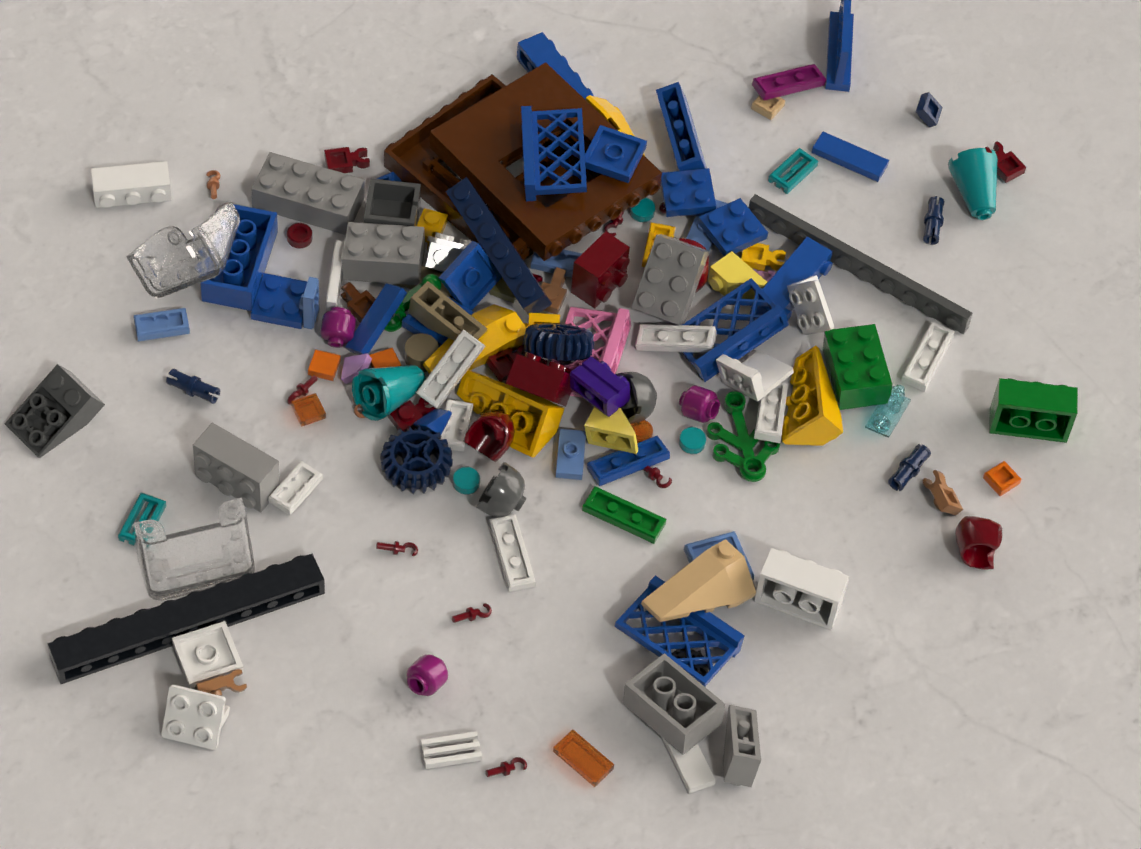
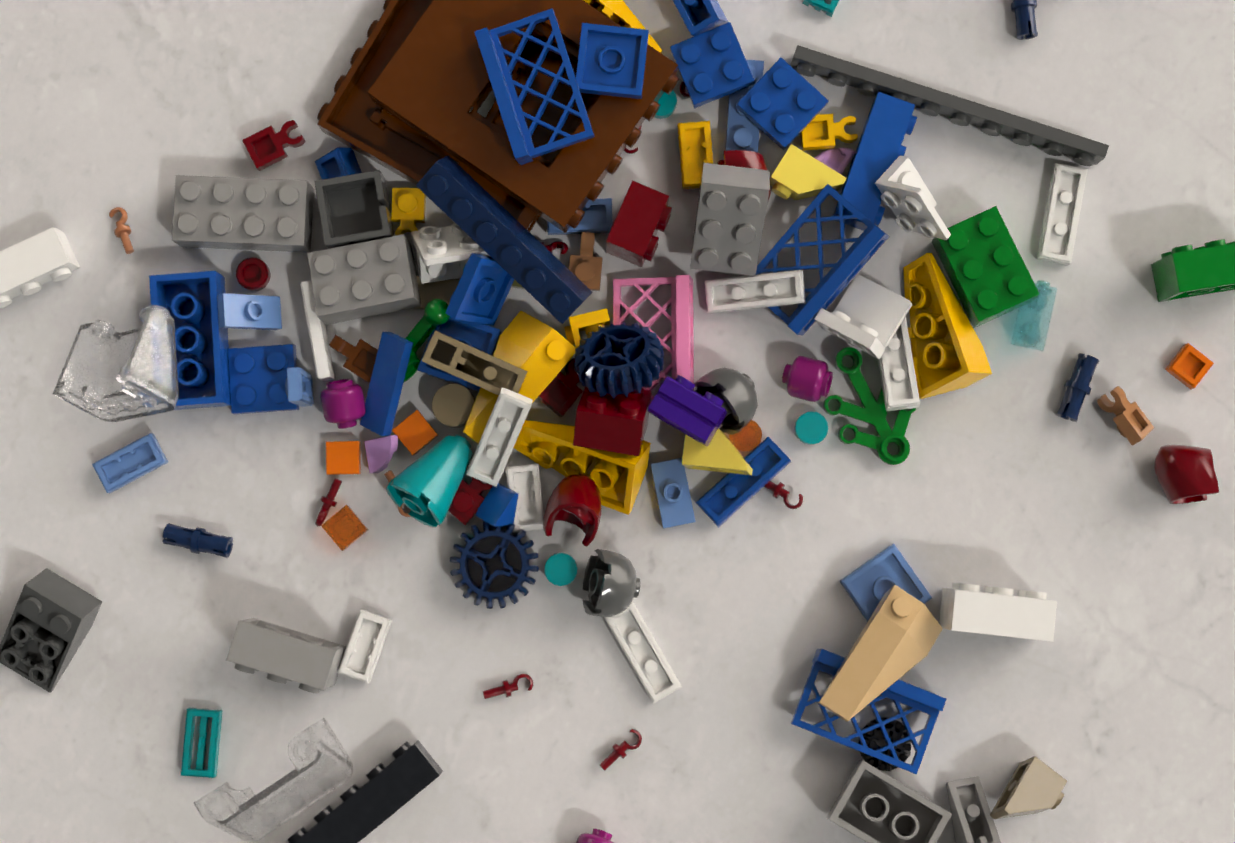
camera: 10 degrees left, 30 degrees up
green tile [582,486,667,544] -> none
none -> medium blue plate [217,293,282,330]
none -> slope [990,756,1067,819]

